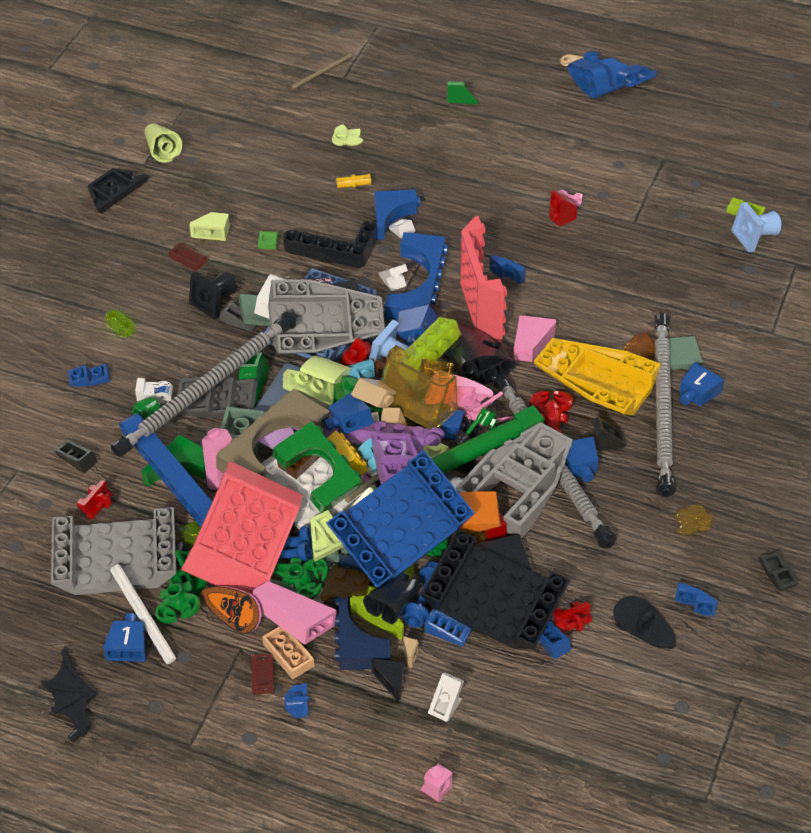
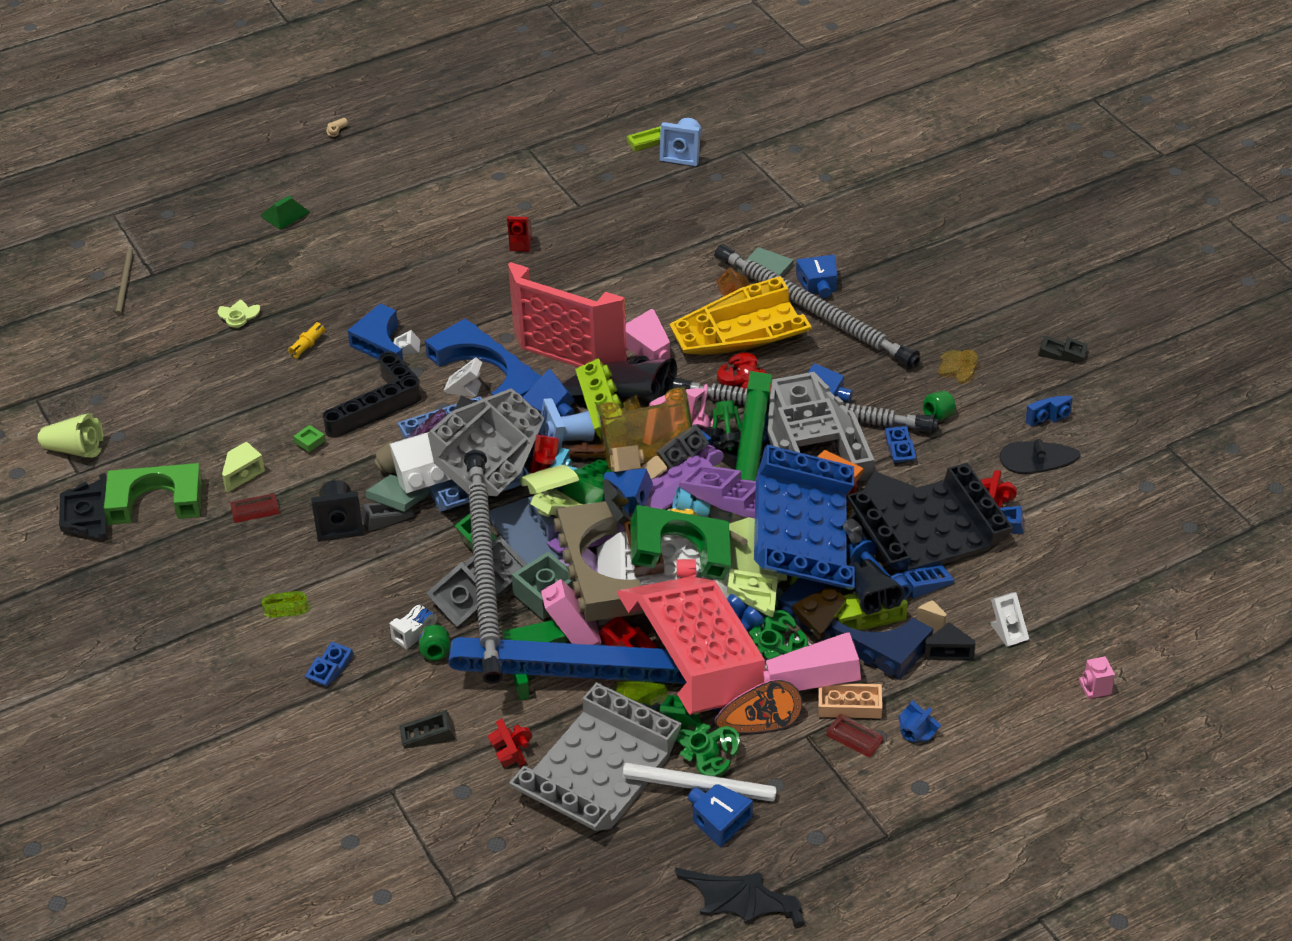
camera: 50 degrees left, 5 degrees down
bright pink arm [557,190,583,207] -> none
blue panel [568,51,657,99] -> none
pearl dark grey slope [592,417,627,451] -> none
none -> bright green arch [104,463,202,525]
none -> pearl dark grey slope [603,479,631,526]
none -> dark grey slope [656,425,709,469]
none -> coral hose [676,559,696,579]
none -> flat silver piece [843,519,862,544]
none -> blue slope [884,426,916,463]
none -> green head [923,391,956,421]

